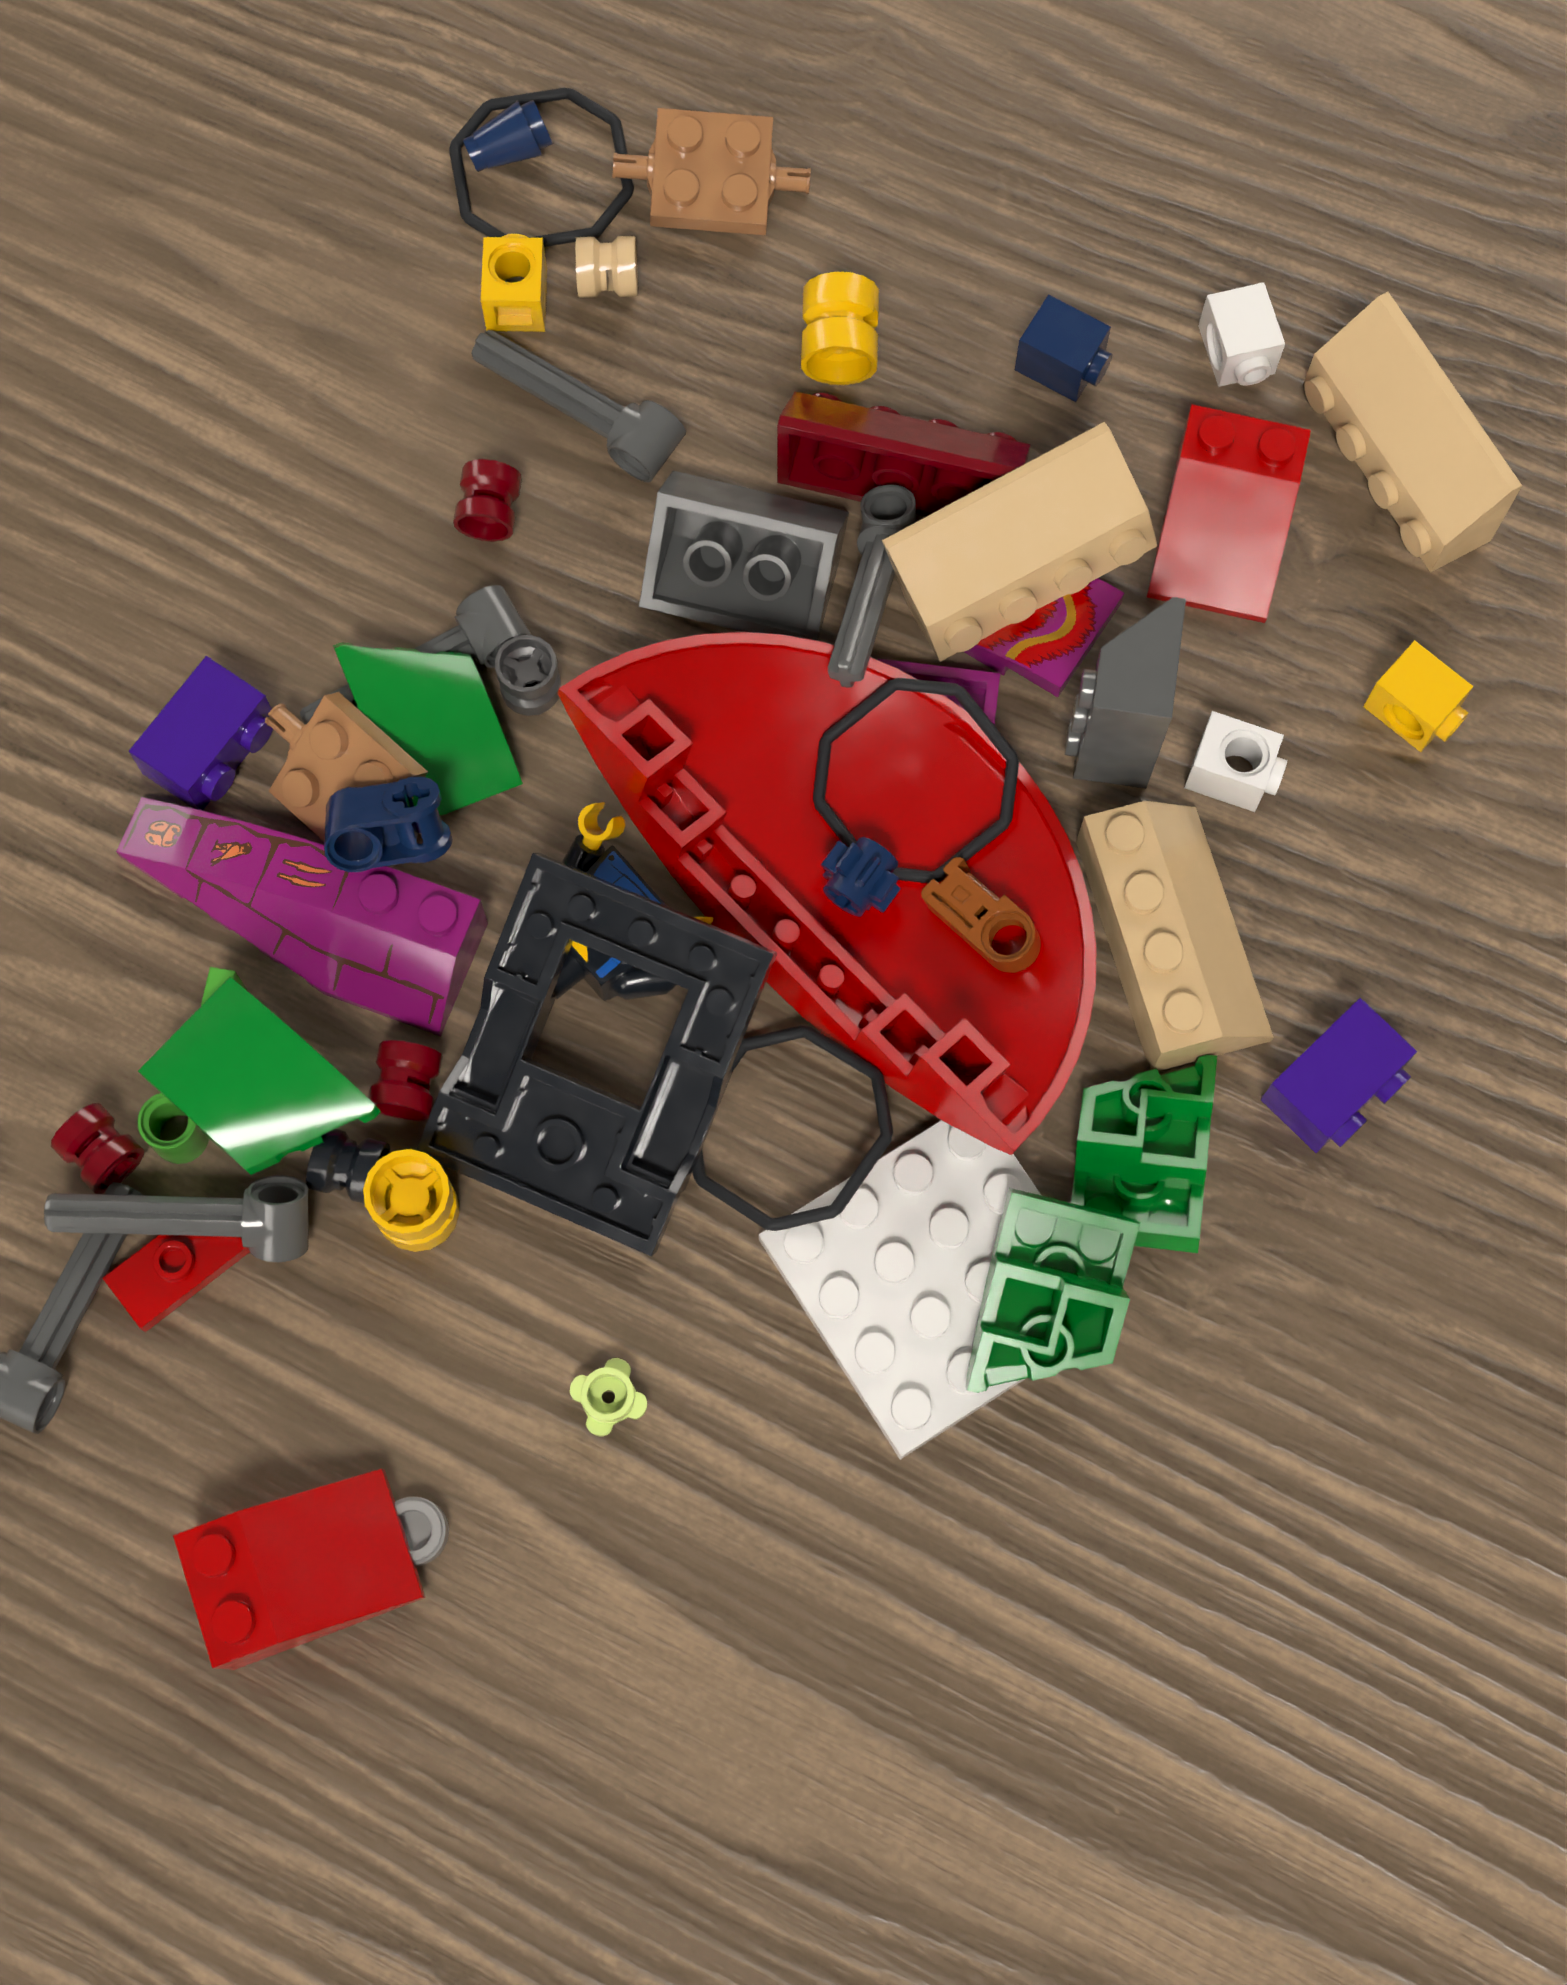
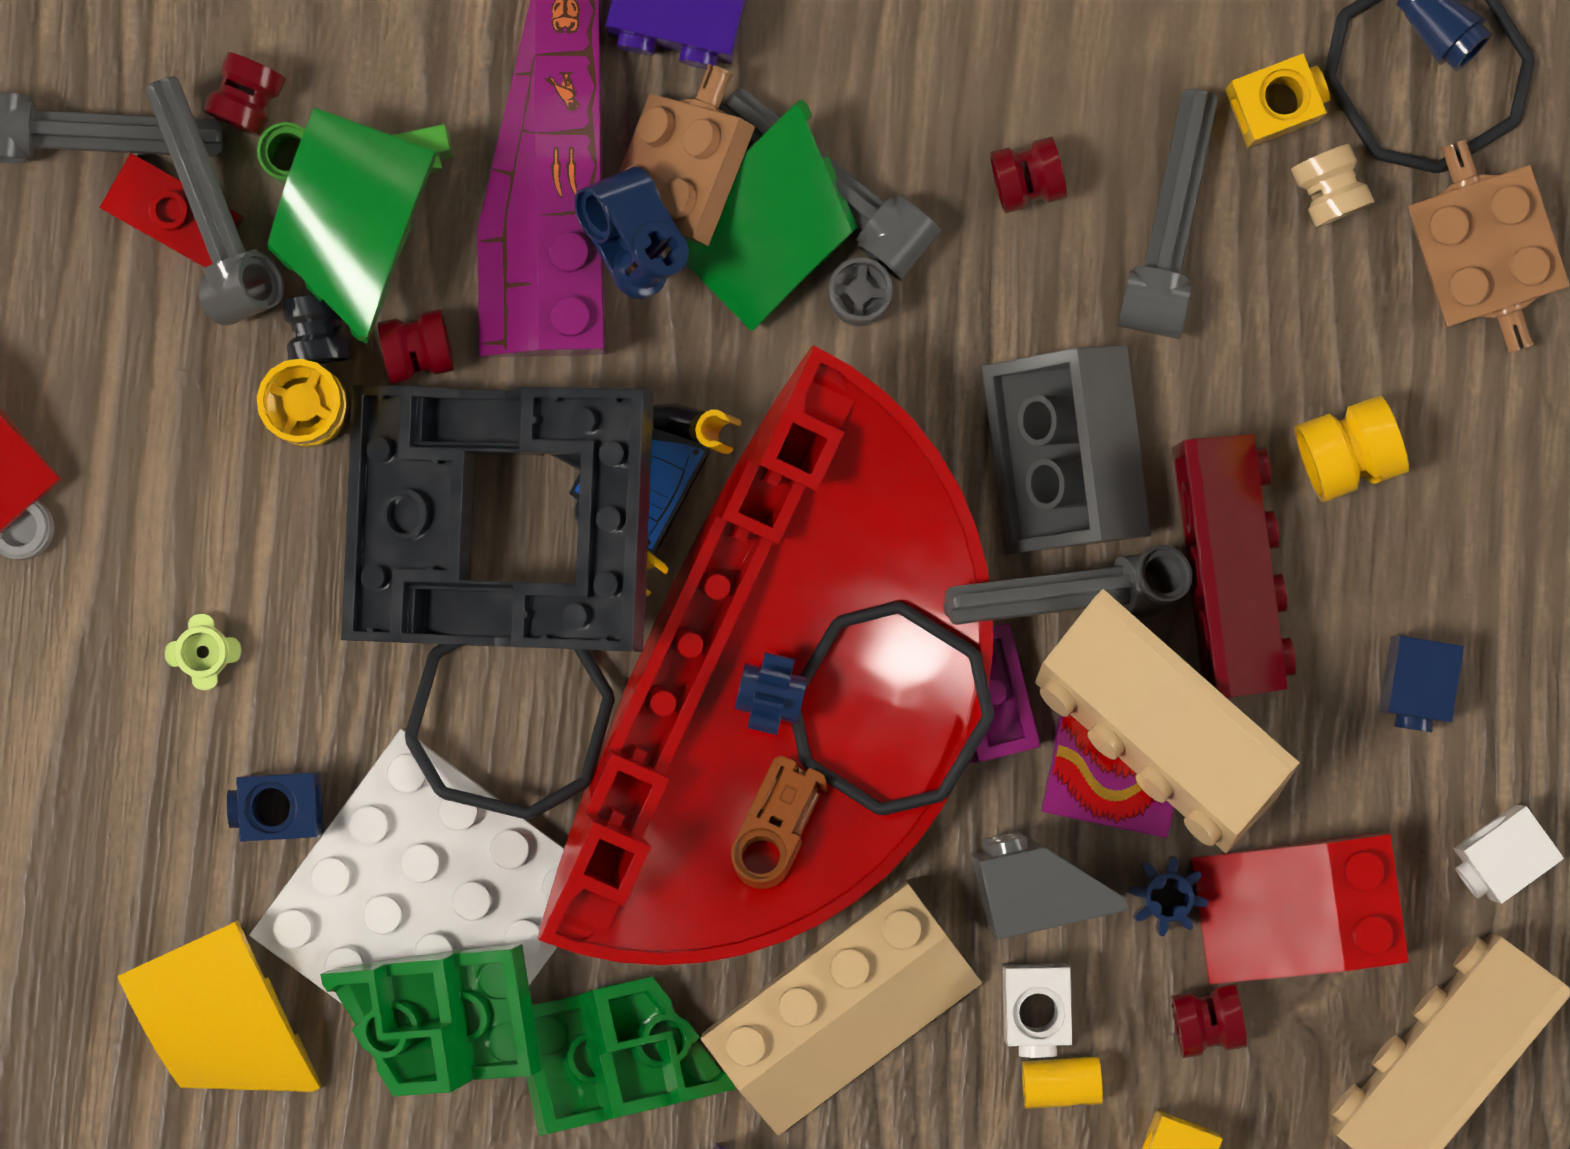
camera: 70 degrees right, 15 degrees up
none -> yellow slope [117,921,322,1092]
none -> dark blue brick [227,771,324,842]
none -> yellow piece [1022,1056,1103,1109]
none -> dark blue gear [1126,856,1208,936]
none -> dark red wheel [1171,984,1247,1058]

